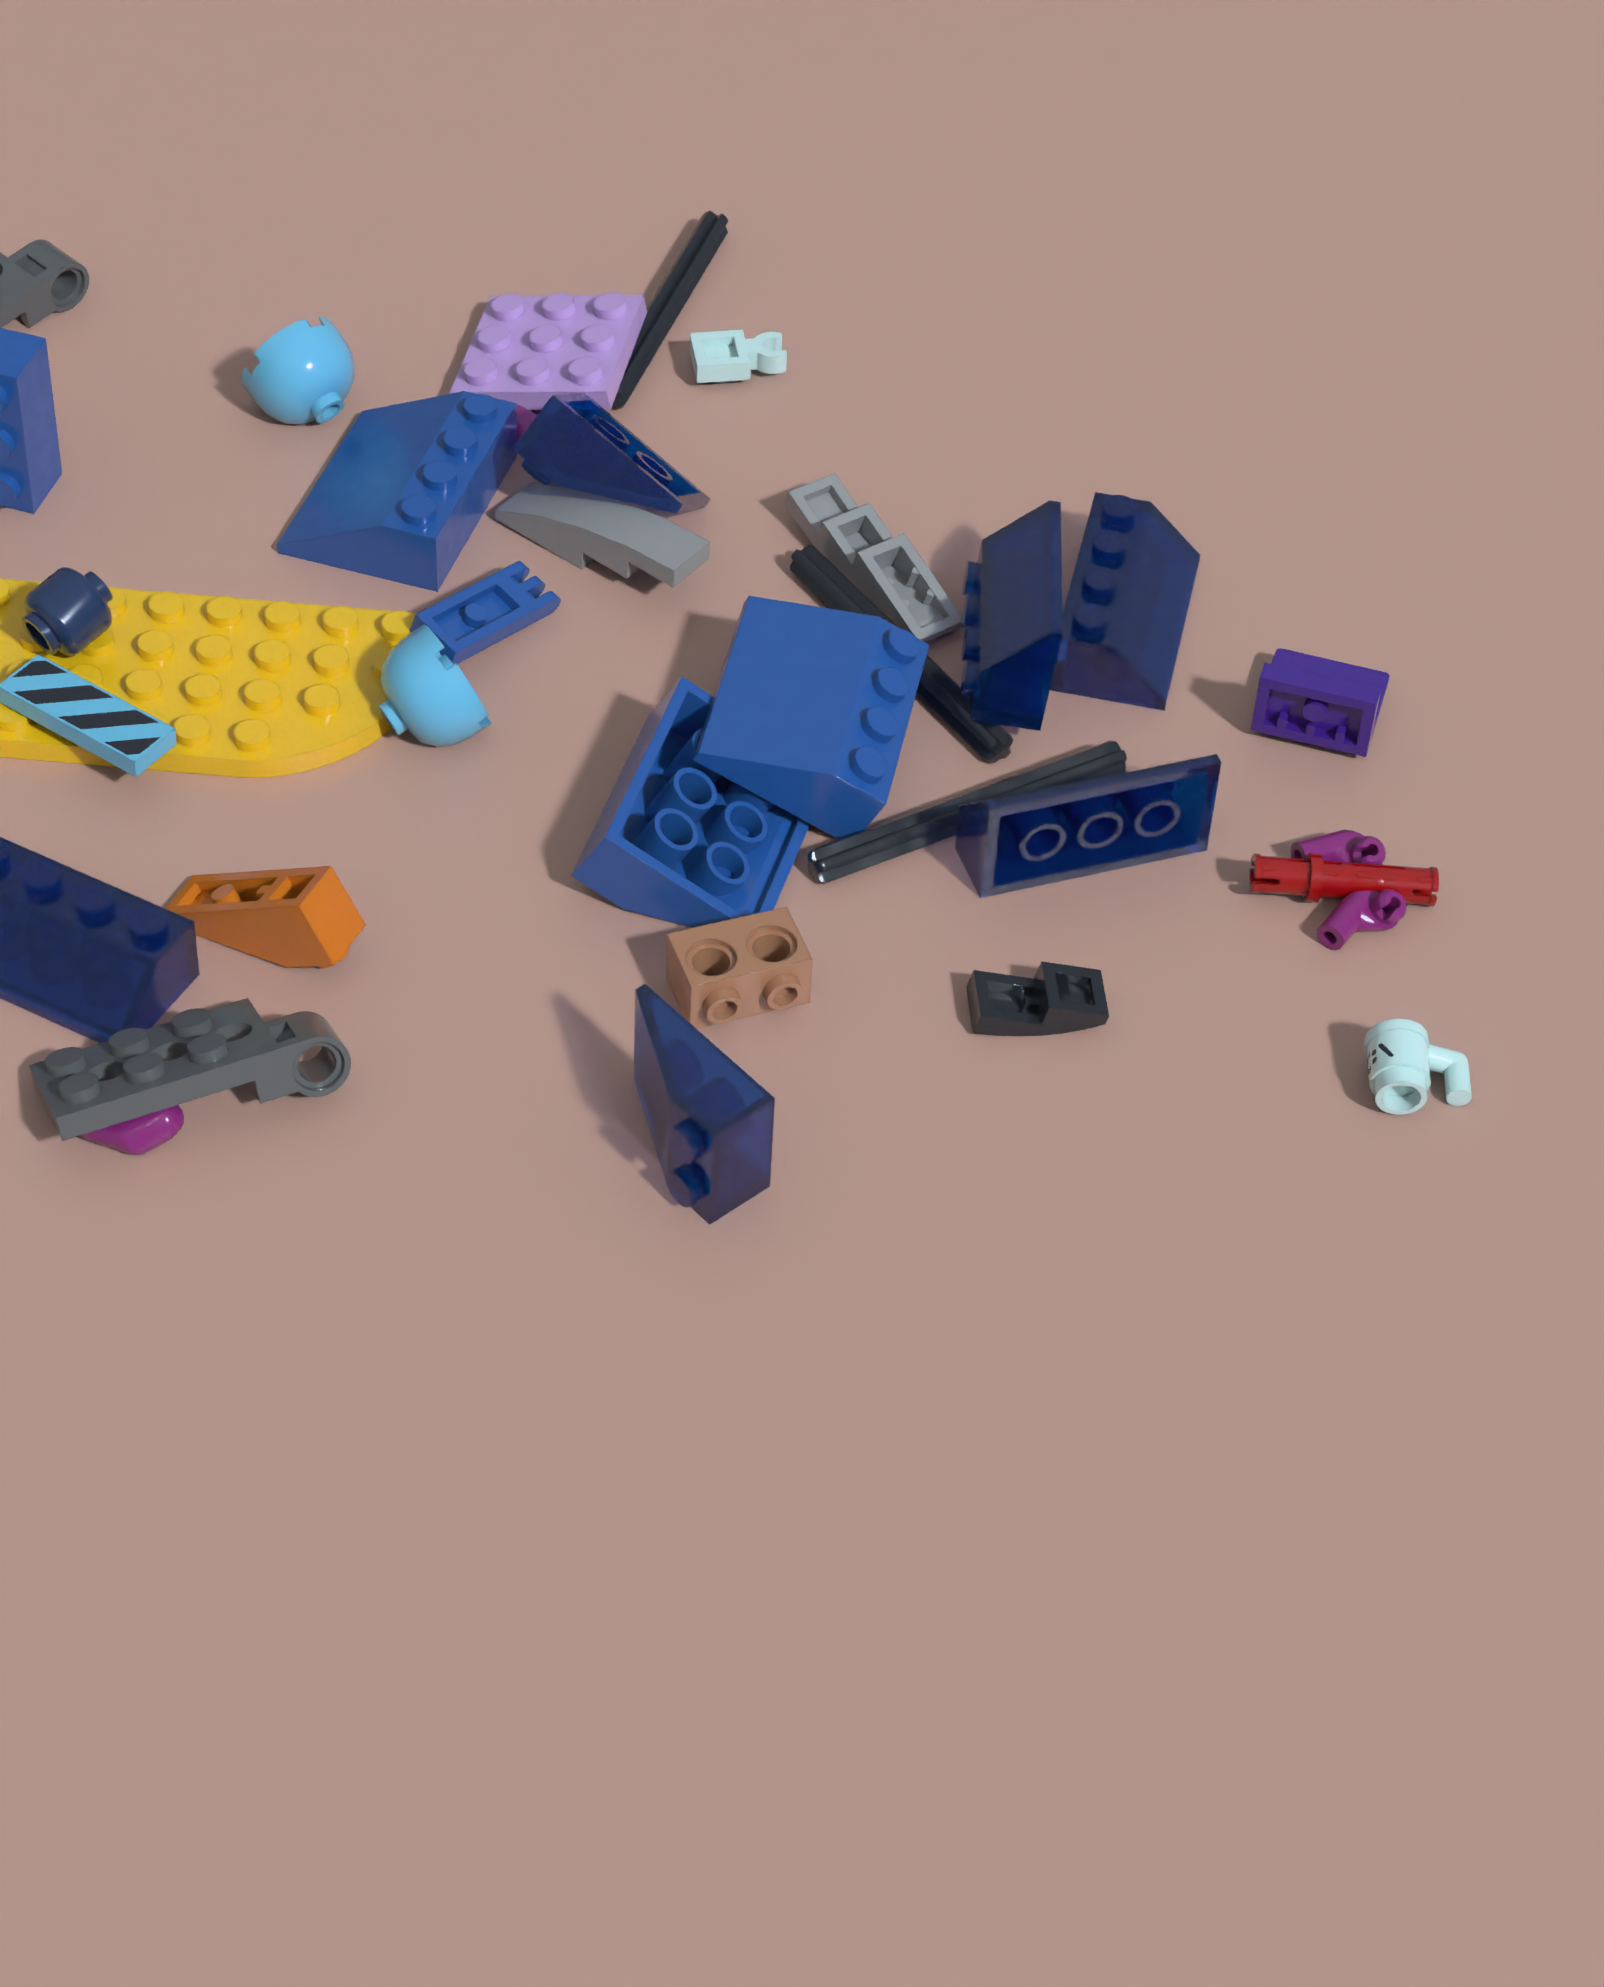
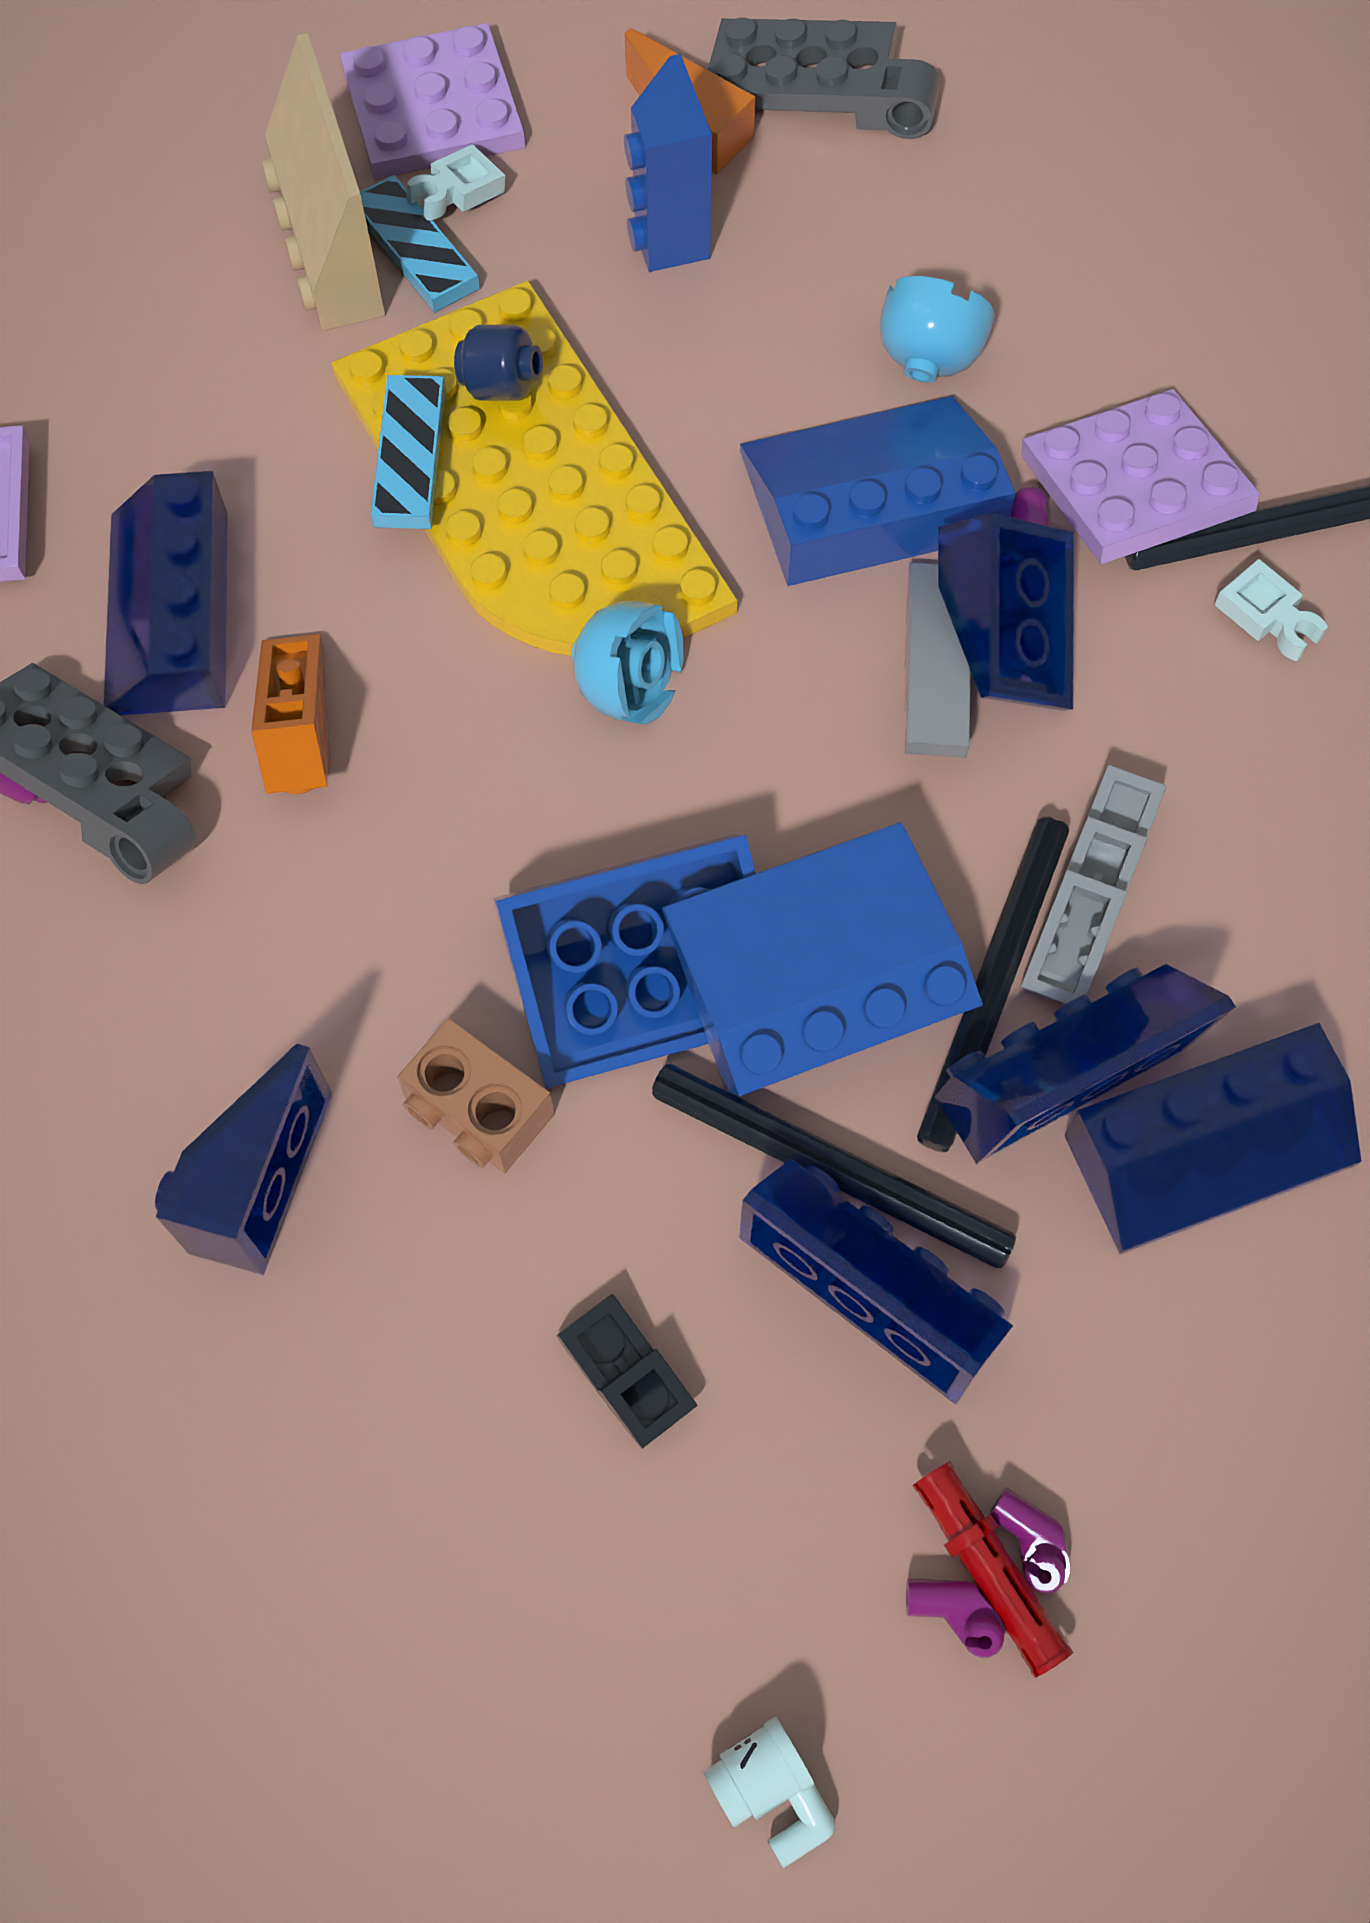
camera: 60 degrees right, 20 degrees up
blue hinge [410,561,561,664] -> none
dark purple bracket [1251,648,1390,757] -> none

